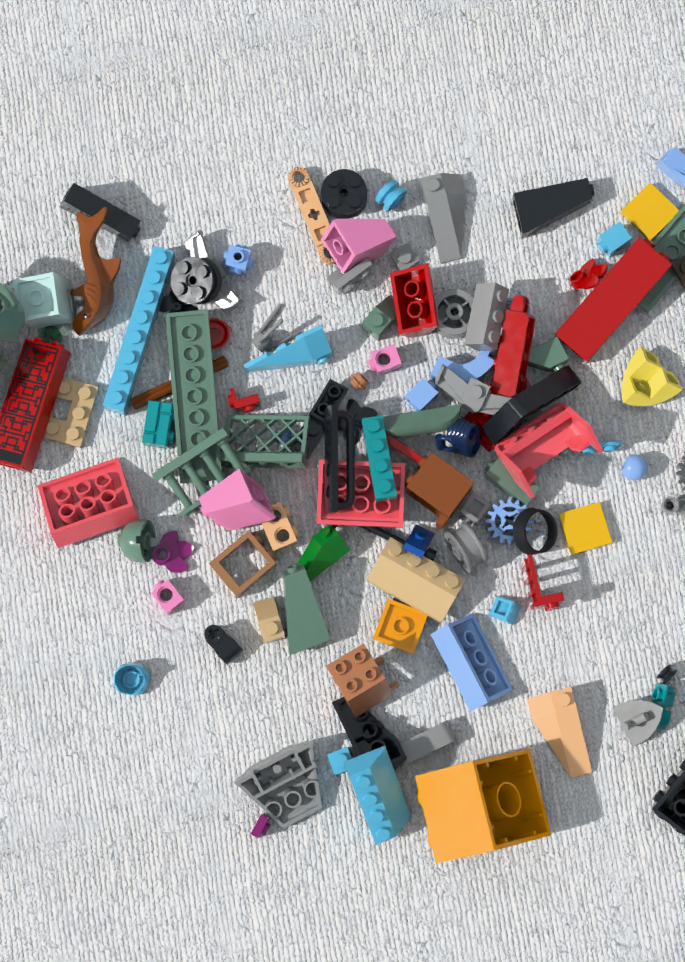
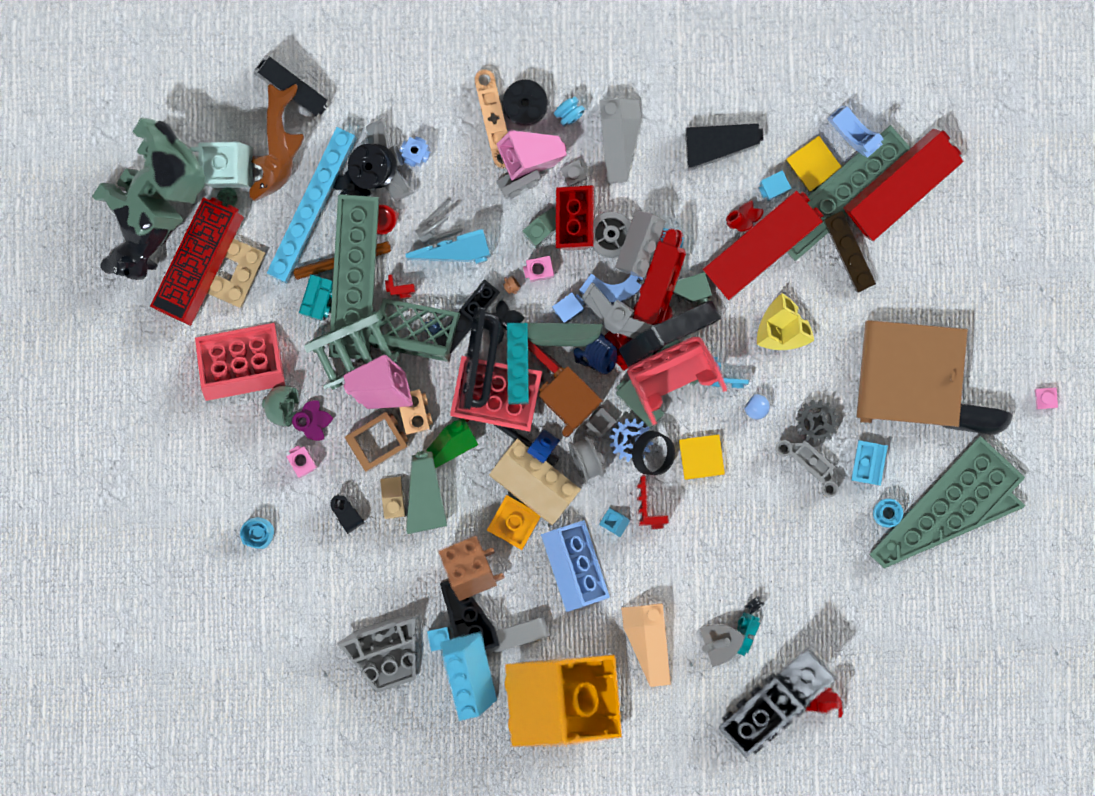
camera: 10 degrees right, 5 degrees up
magenta plate [251,814,271,838] -> none

